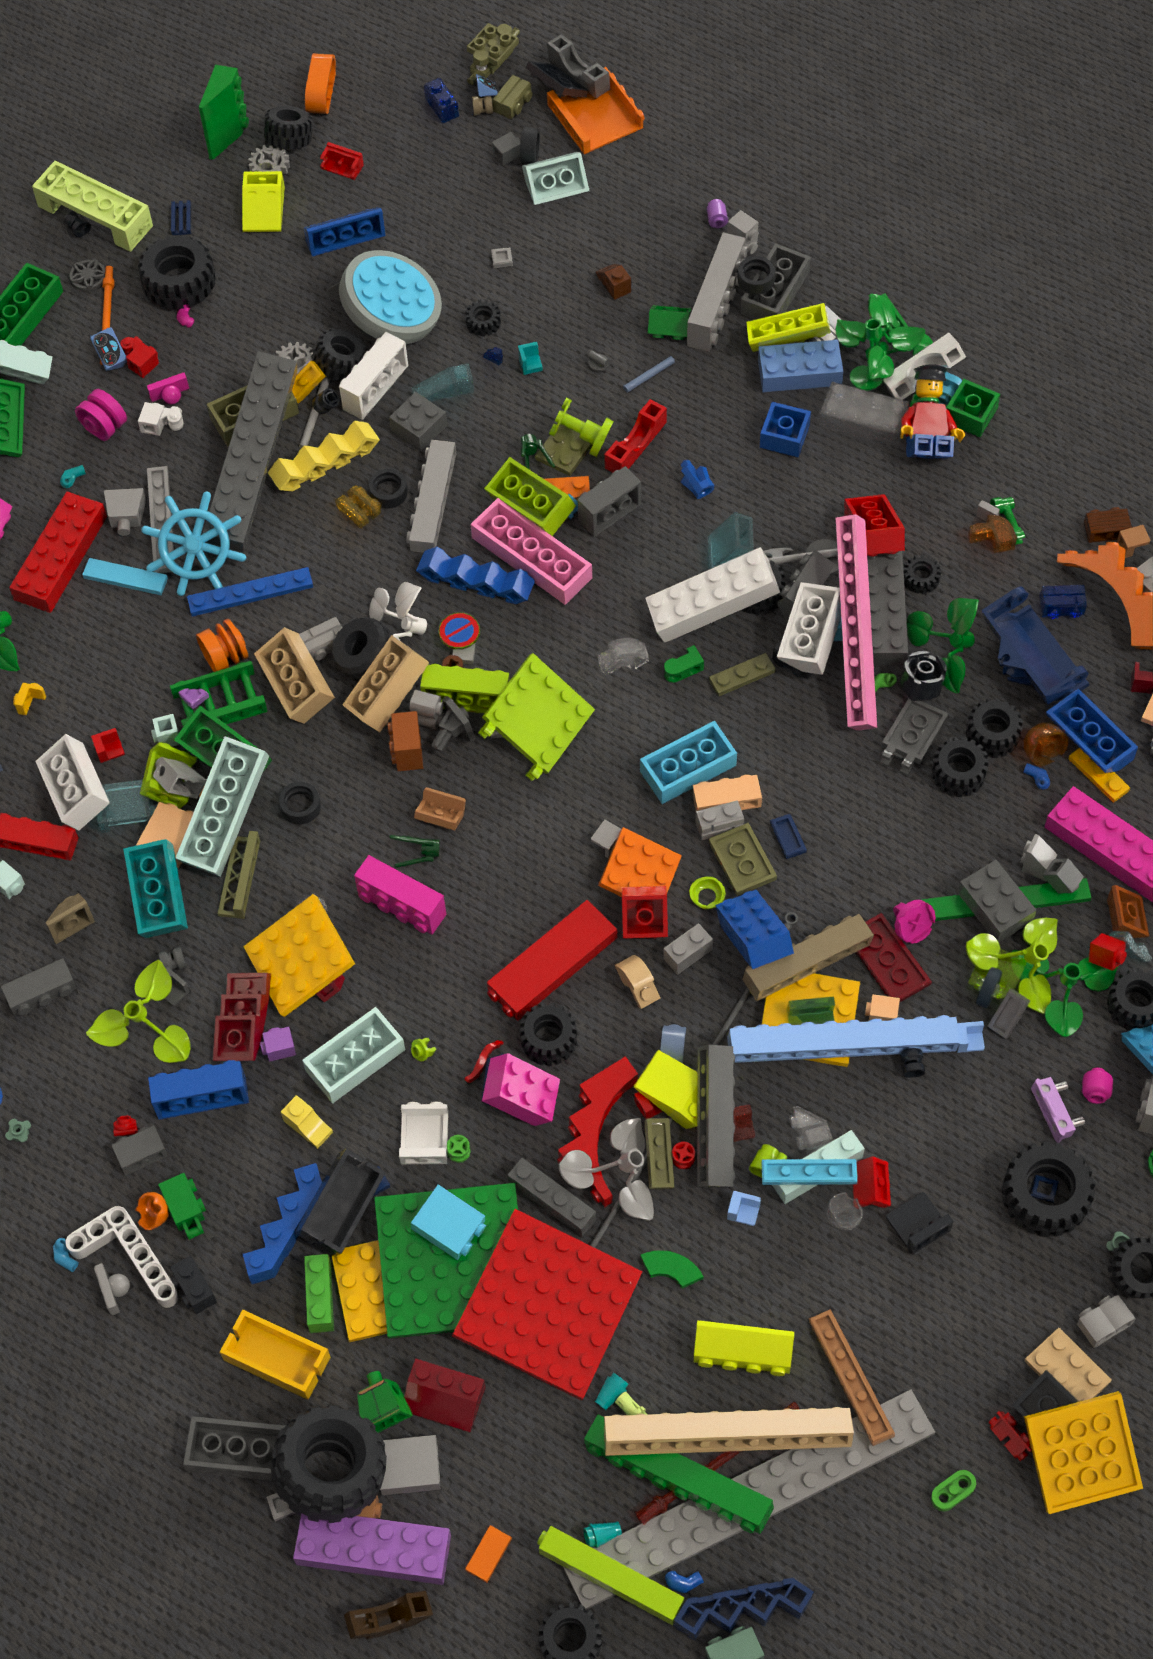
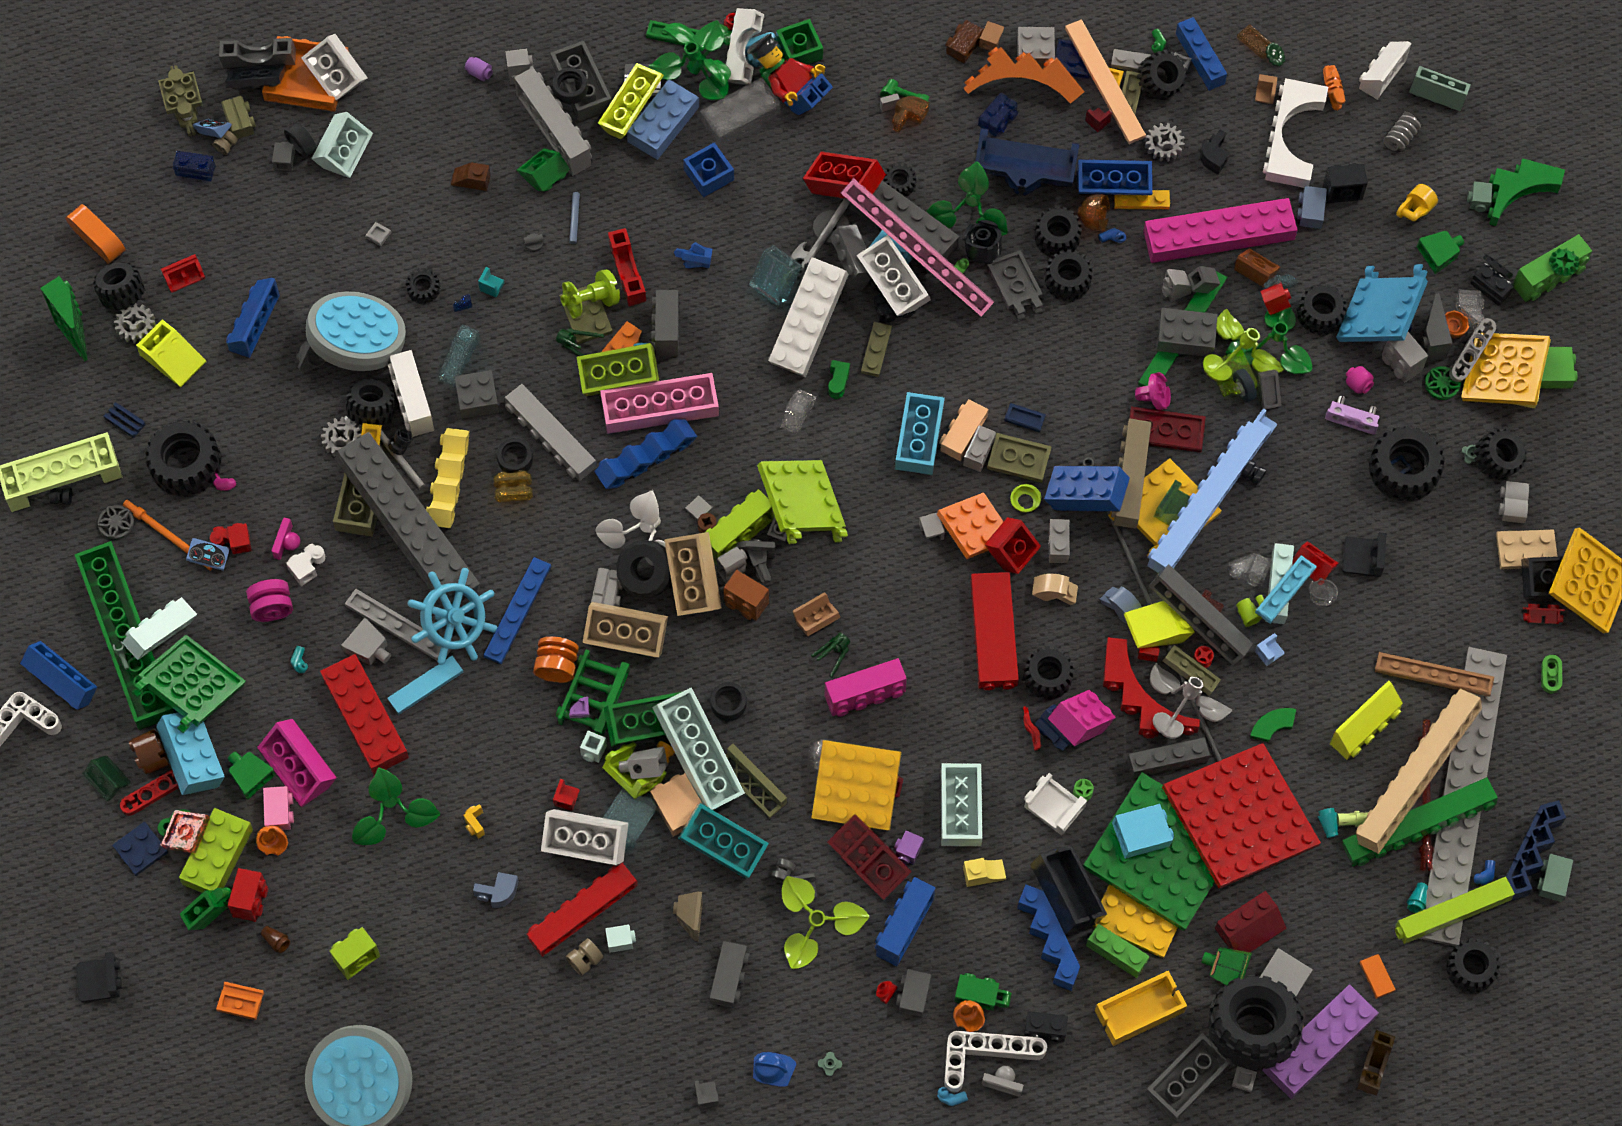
camera: 55 degrees left, 5 degrees up
lime plate [411,1038,436,1062] -> none
piece [439,612,480,650] -> none
light nougat brick [865,995,900,1021] -> none
none -> white slope [301,34,367,101]

